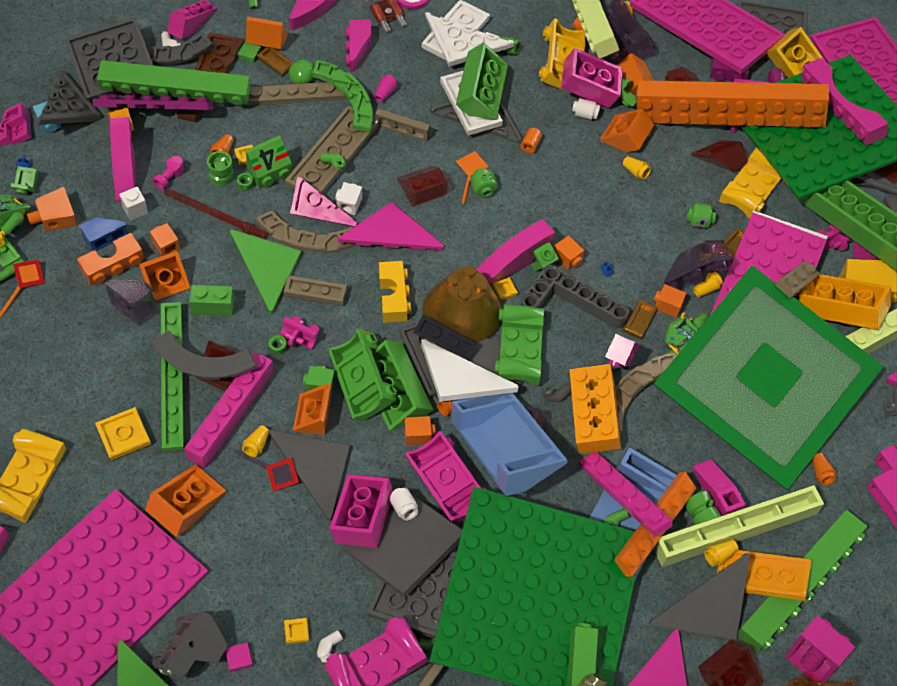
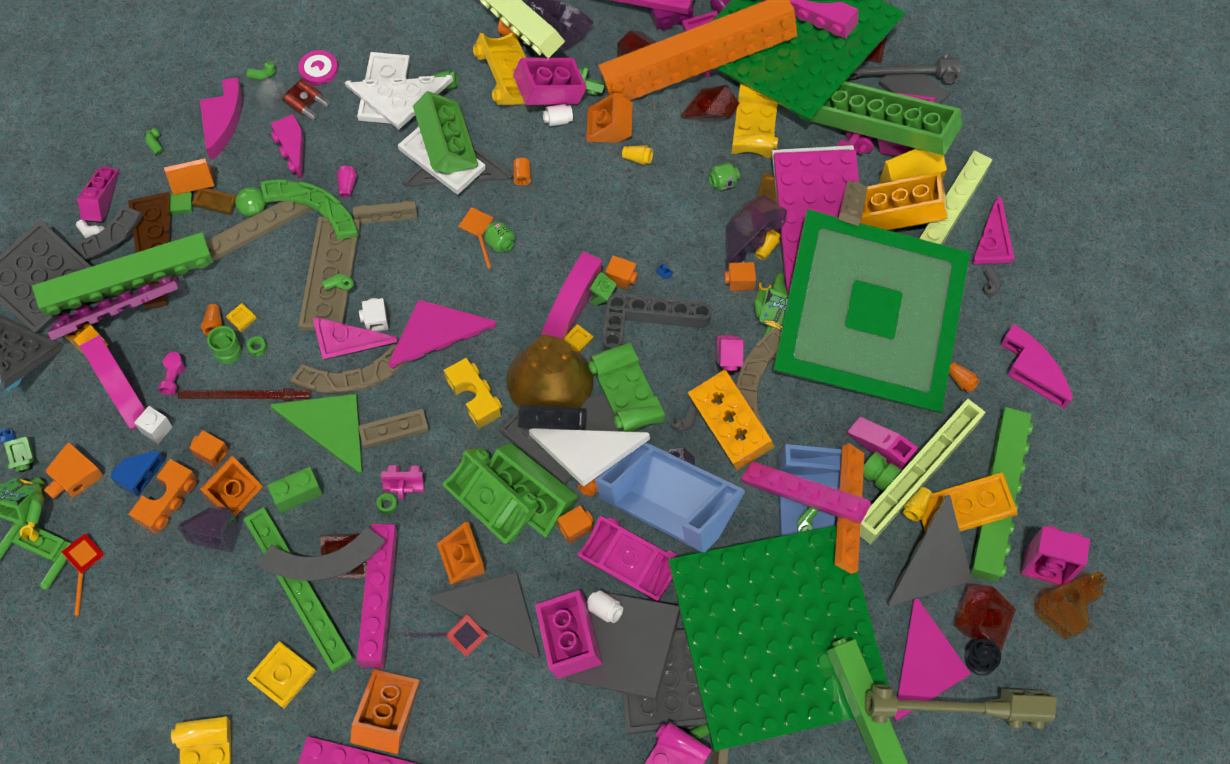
camera: 25 degrees left, 5 degrees up
yellow cone [242,426,270,457] -> none
bright green slope [245,135,292,189] -> none
bright green brick [303,366,335,394] -> none
clear red slope [397,166,448,207] -> none
orange slope [616,53,654,95] -> none
pearl gold tile [623,299,658,340] -> none

